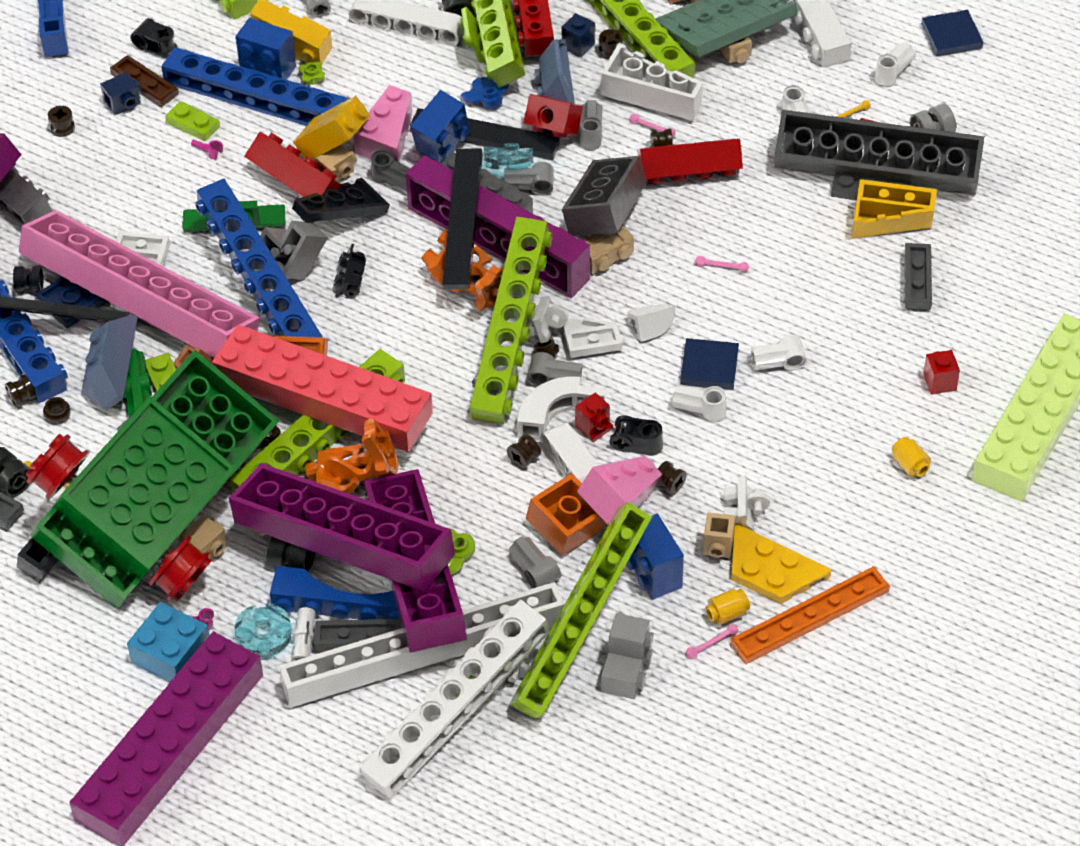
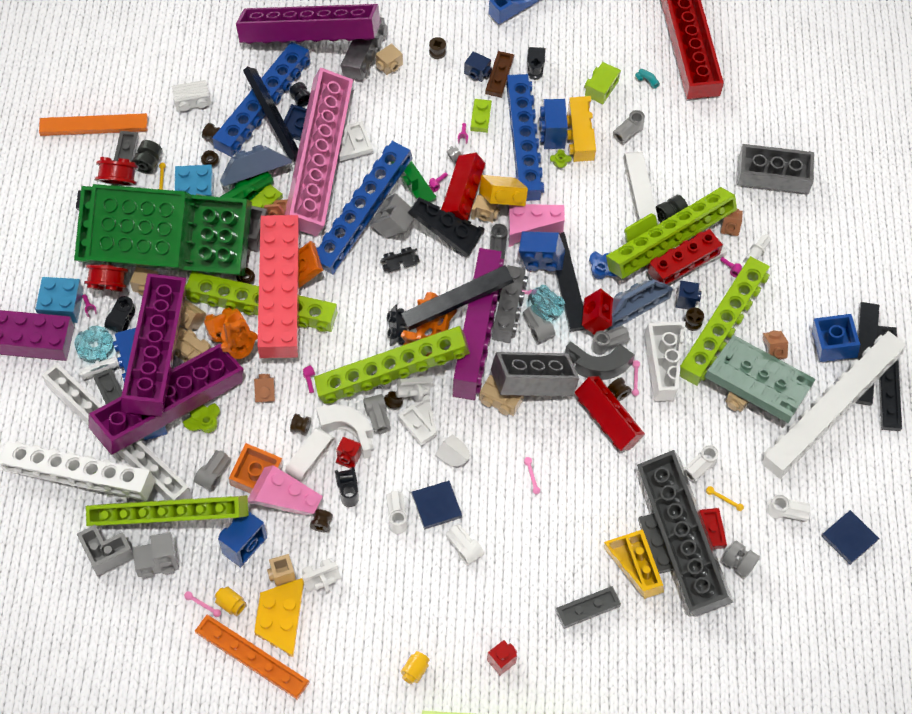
camera: 60 degrees right, 10 degrees up
none -> light grey brick [77,525,134,576]
none -> black piece [104,296,136,333]
none -> dark azure brick [175,165,214,196]
none -> nougat bracket [254,374,275,402]
none -> dark pink hand [303,365,315,393]
none -> tan brick [375,43,403,75]
none -> black hinge [386,304,407,346]
none -> dark pink hand [429,172,448,193]
none -> light grey plate [446,146,462,163]
none -> dark grey arch [565,341,635,380]

